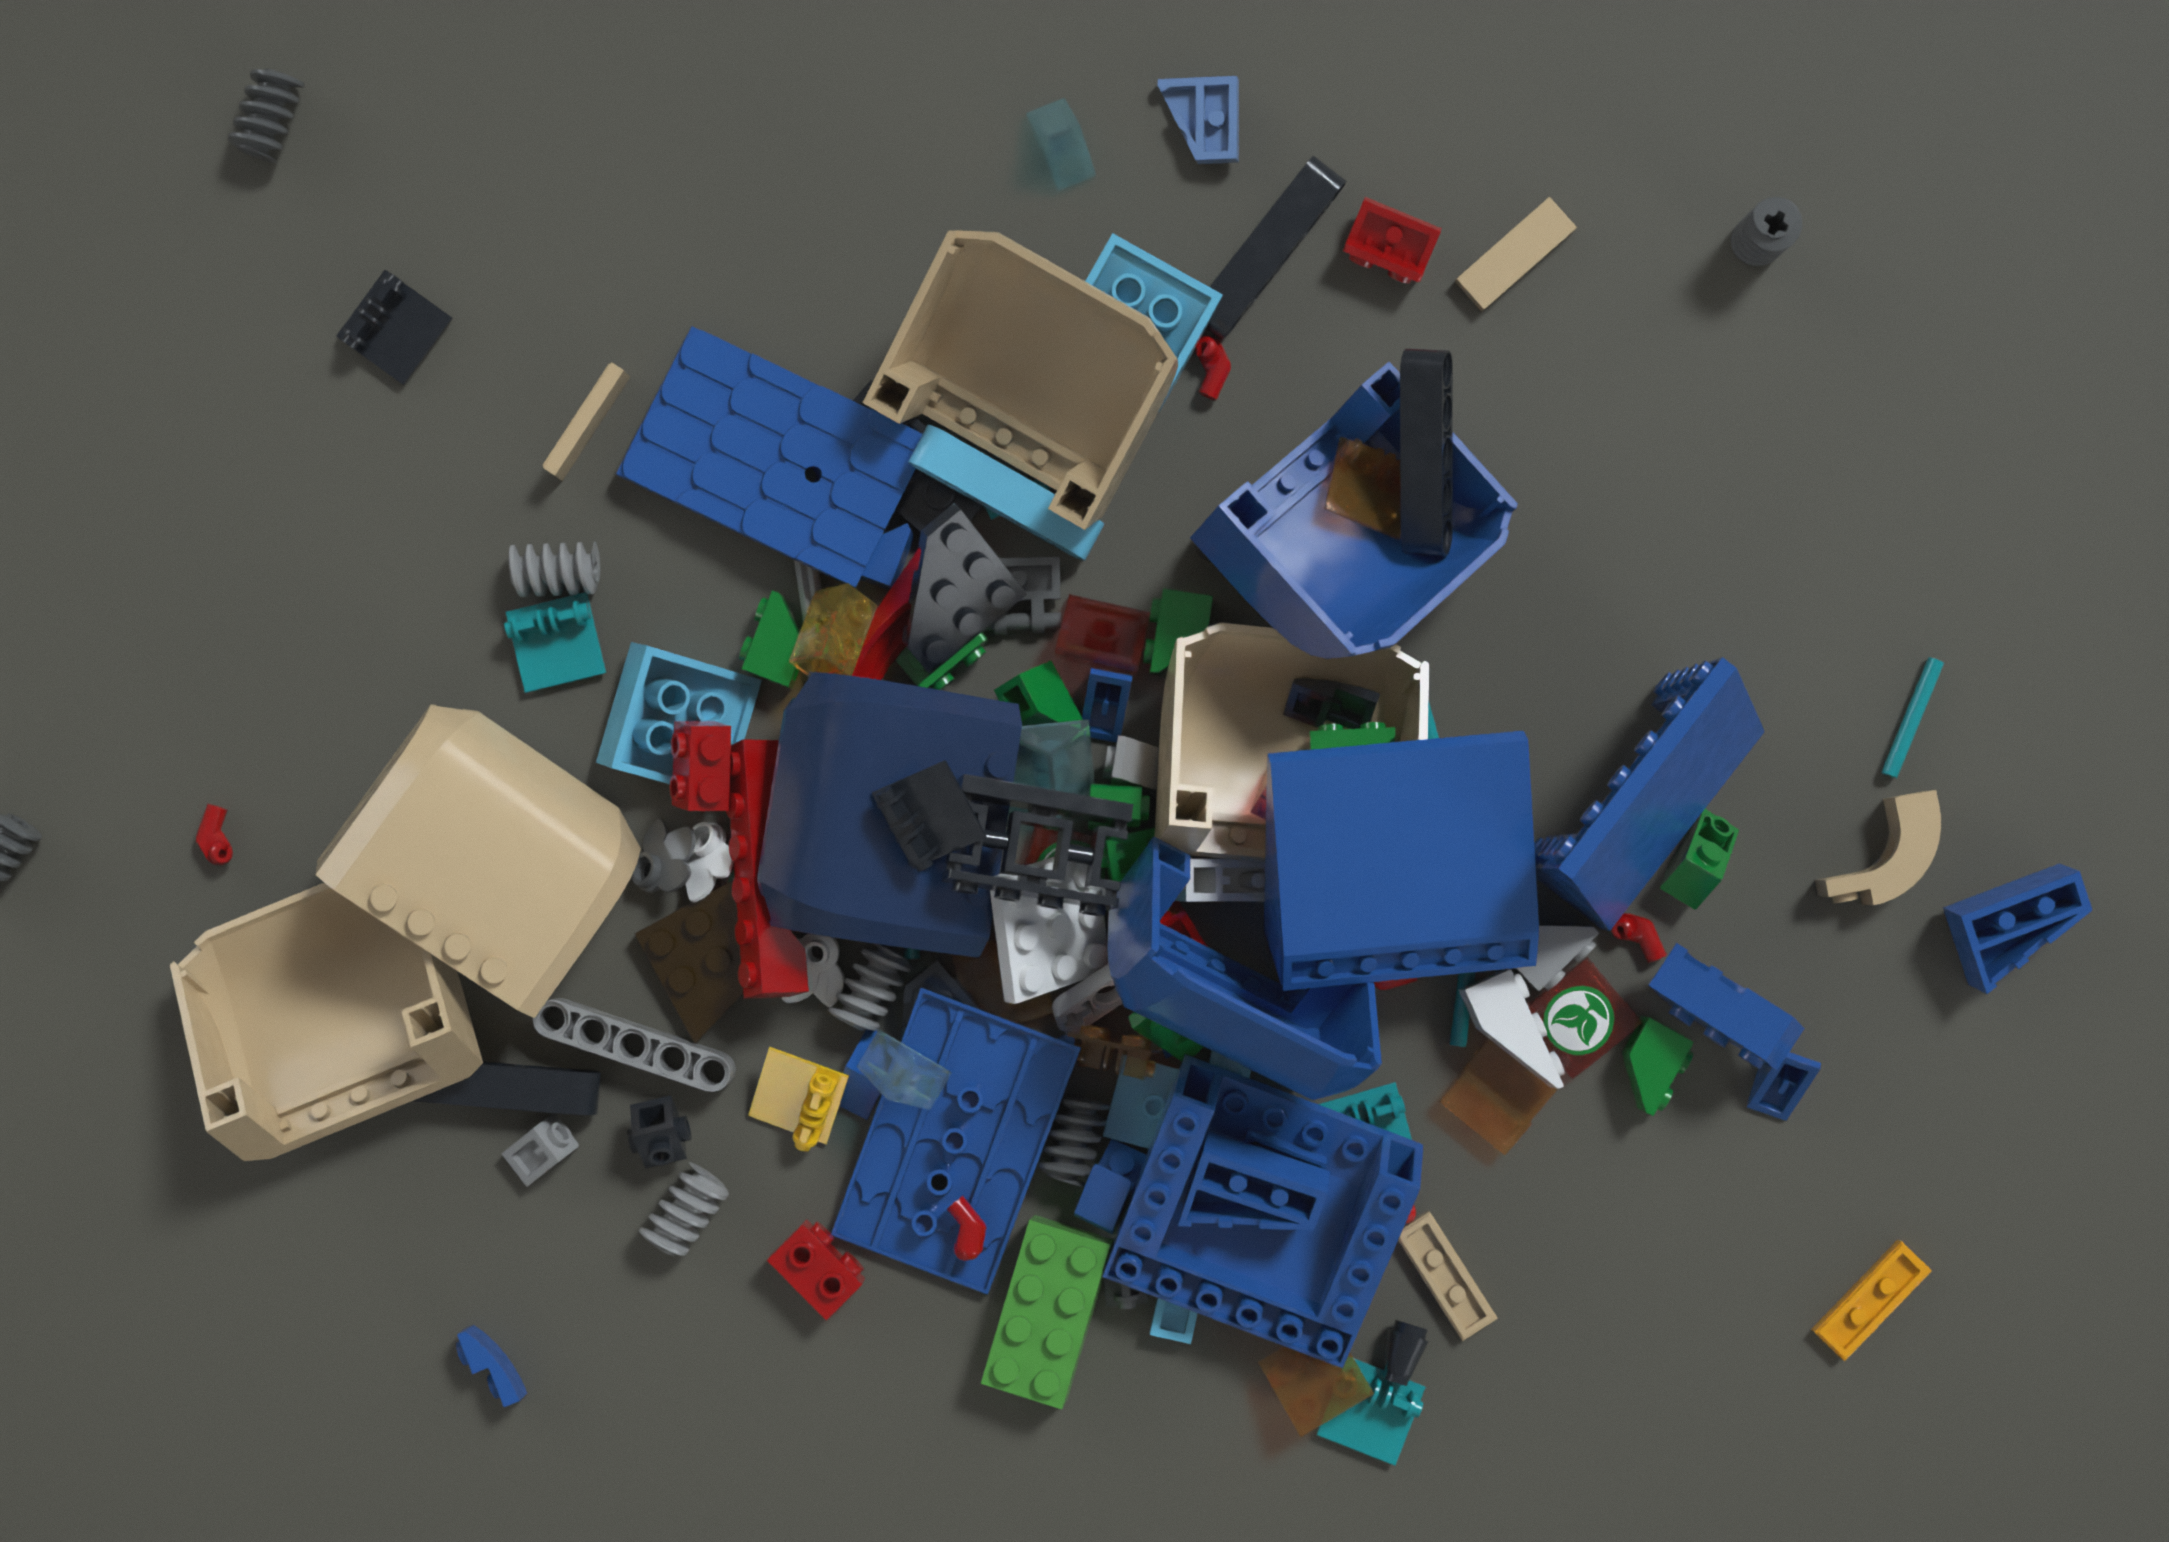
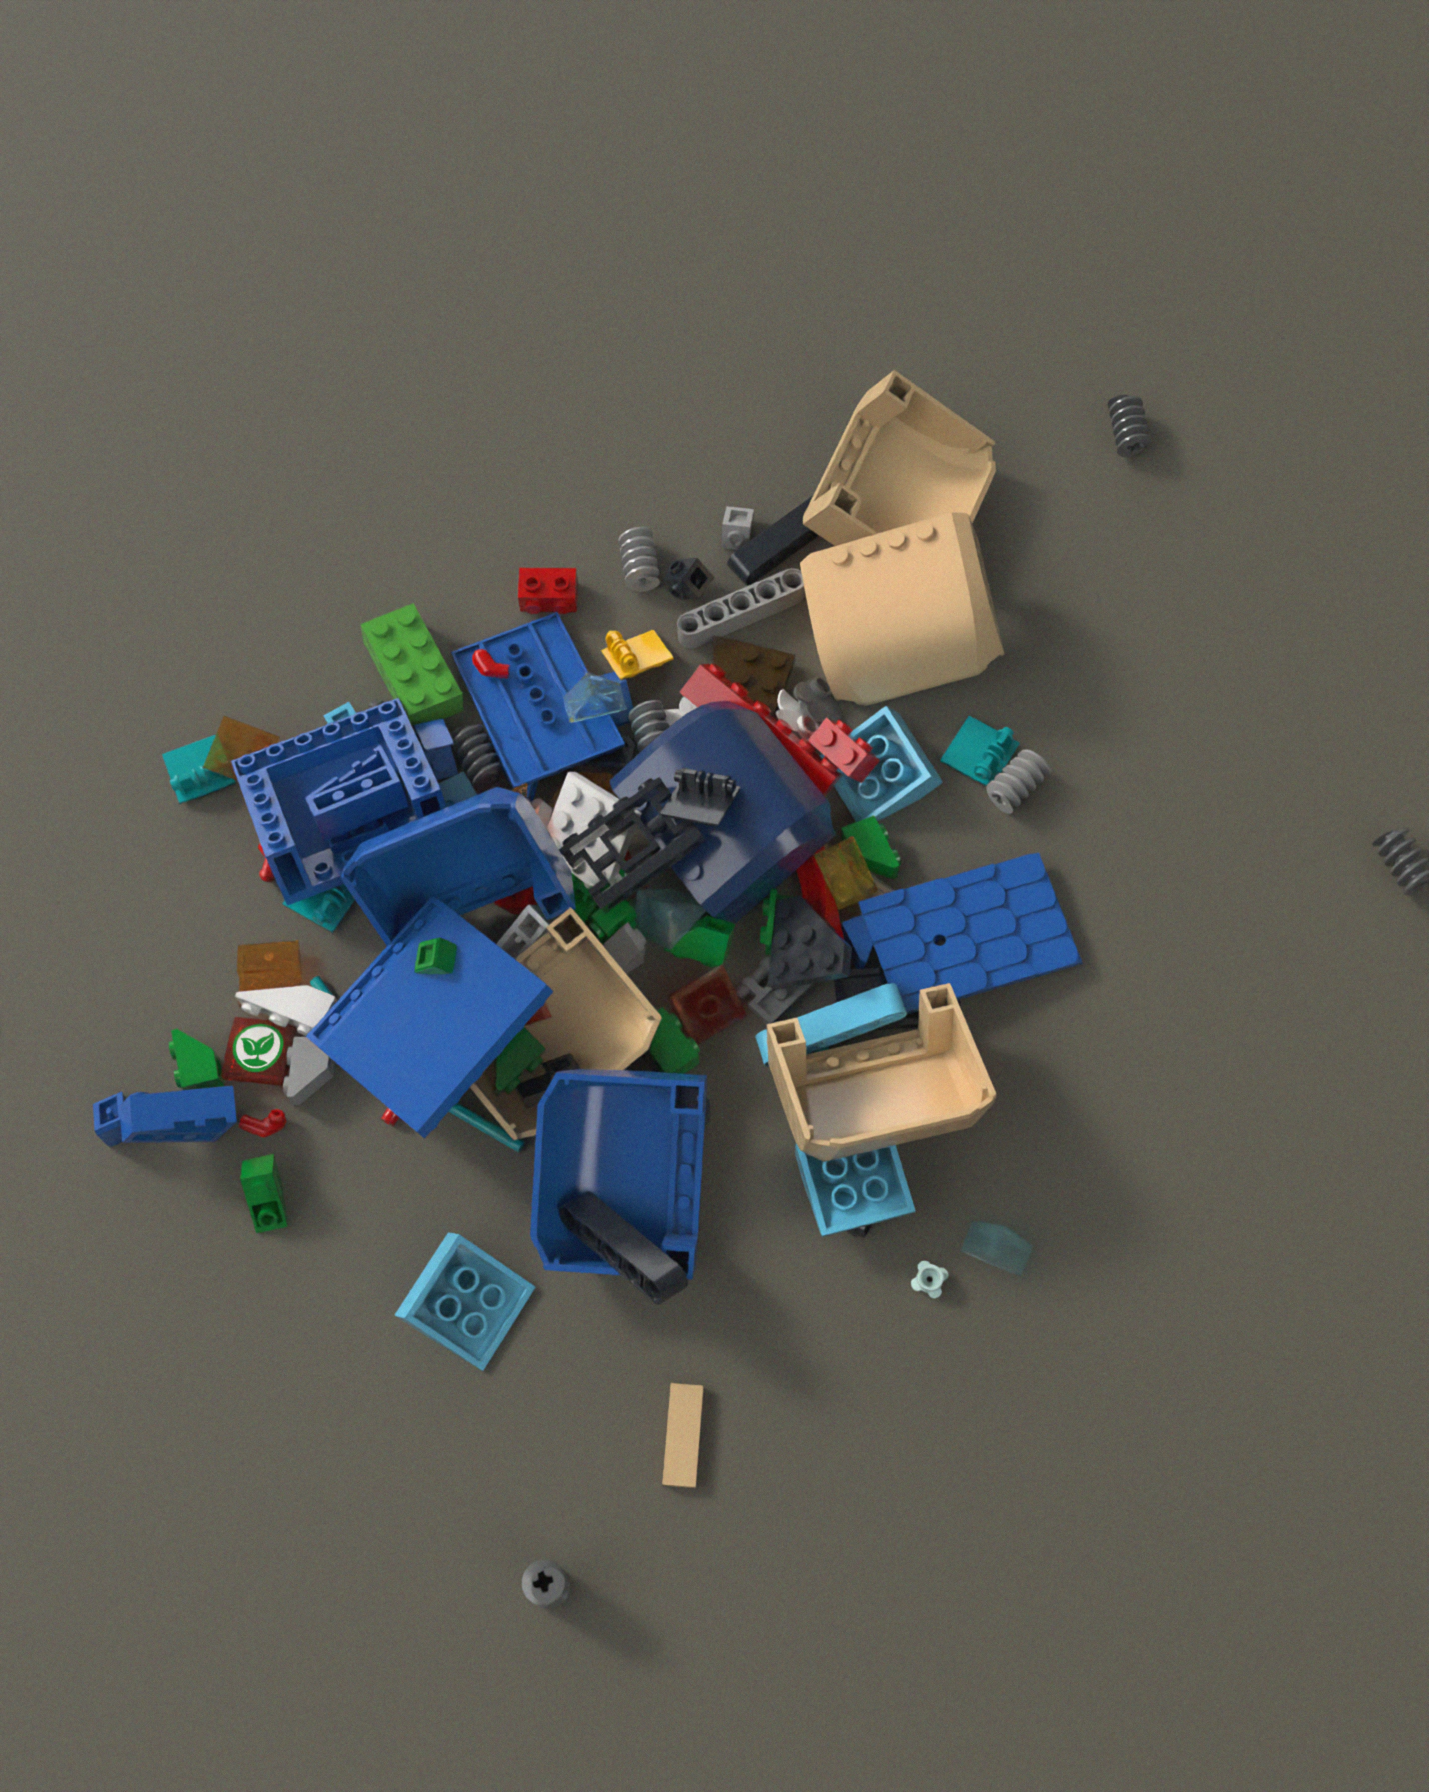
camera: 140 degrees right, 20 degrees down
red arm [196,803,233,865] -> none
black hinge [336,270,453,385] -> none
blue slope [456,1325,528,1407] -> none
tan tile [543,362,630,481] -> none
blue slope [1082,668,1133,743] -> none
medium blue wing [1158,76,1239,164] -> none
red arm [1195,336,1231,401] -> none
black beam [1205,156,1347,341] -> none
clear orange hinge [1324,436,1401,540] -> none
red bracket [1343,197,1442,284] -> none
black cone [1383,1320,1429,1386] -> none
tan tile [1398,1210,1498,1341] -> none
blue slope [1534,657,1765,931] -> none
tan arch [1815,790,1941,905] -> none
teal bar [1881,657,1944,779] -> none
blue wedge [1943,863,2092,994] -> none
none -> medium azure slope [395,1232,536,1371]
none -> green slope [414,937,457,974]
none -> light aqua plate [911,1261,948,1298]

